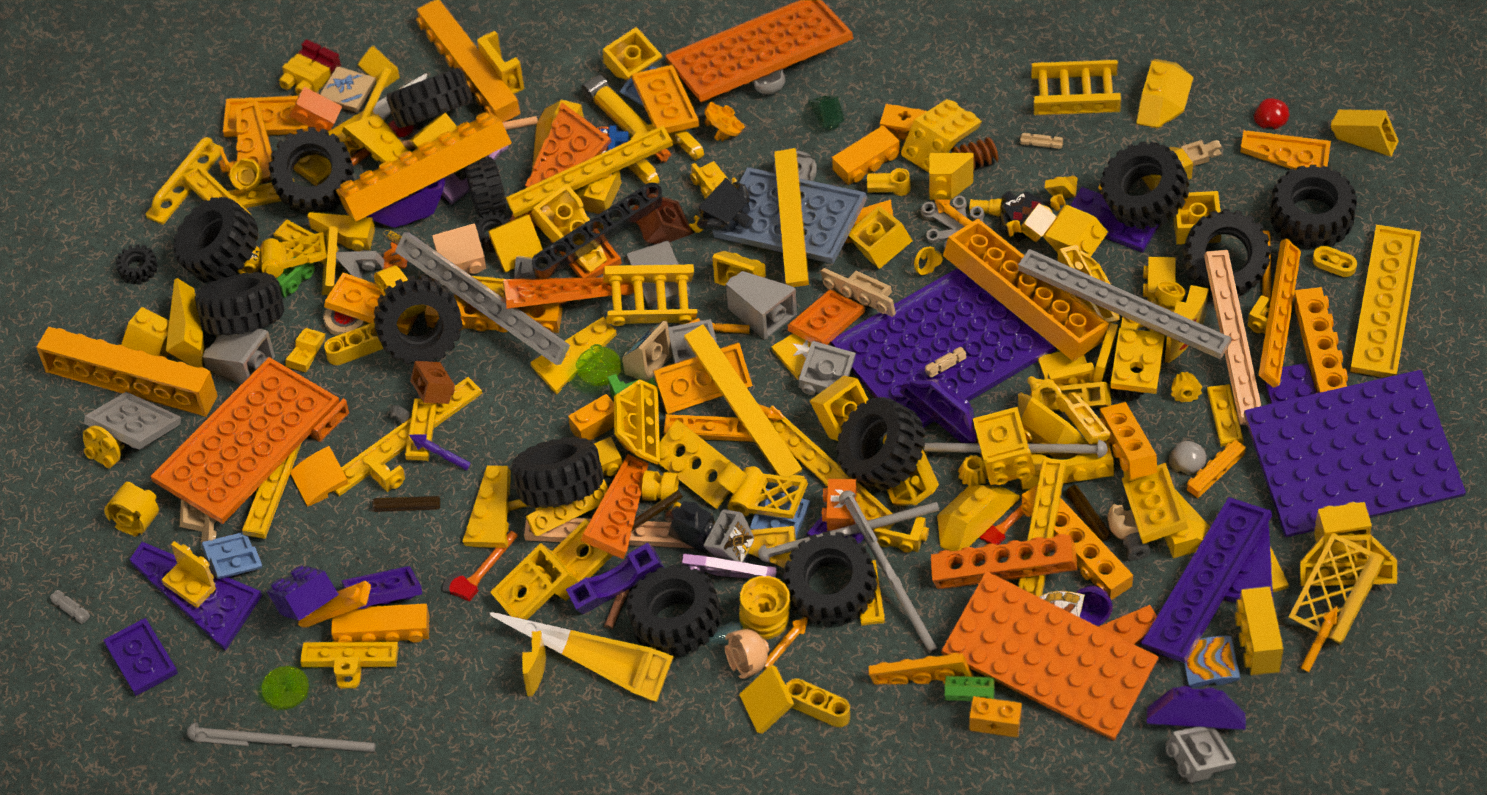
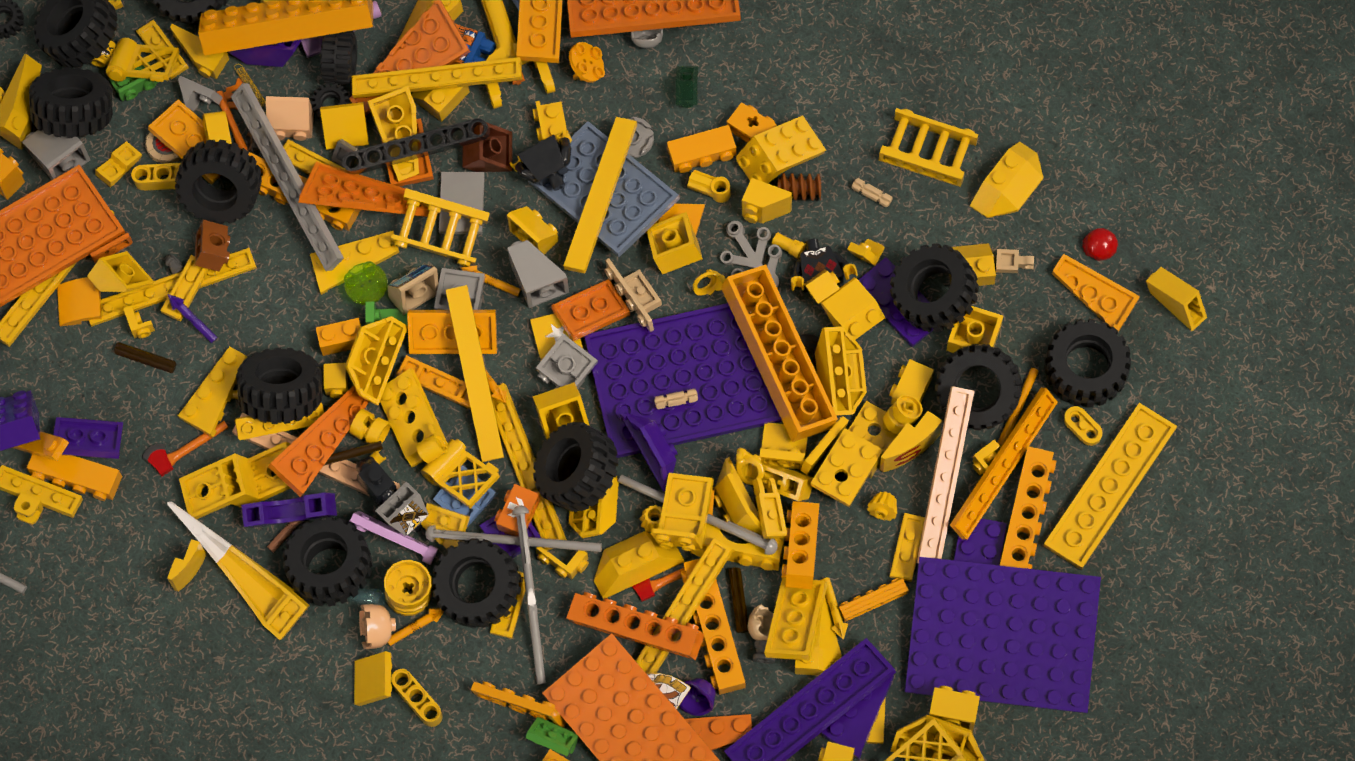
camera: 20 degrees right, 15 degrees up
yellow tile [322,226,338,295] -> none
light orange piece [934,199,972,227] -> none
light grey plate [1018,249,1231,359] -> none
light grey hair [1169,441,1207,475] -> none
none -> yellow slope [87,251,154,292]
none -> yellow piece [822,577,848,640]

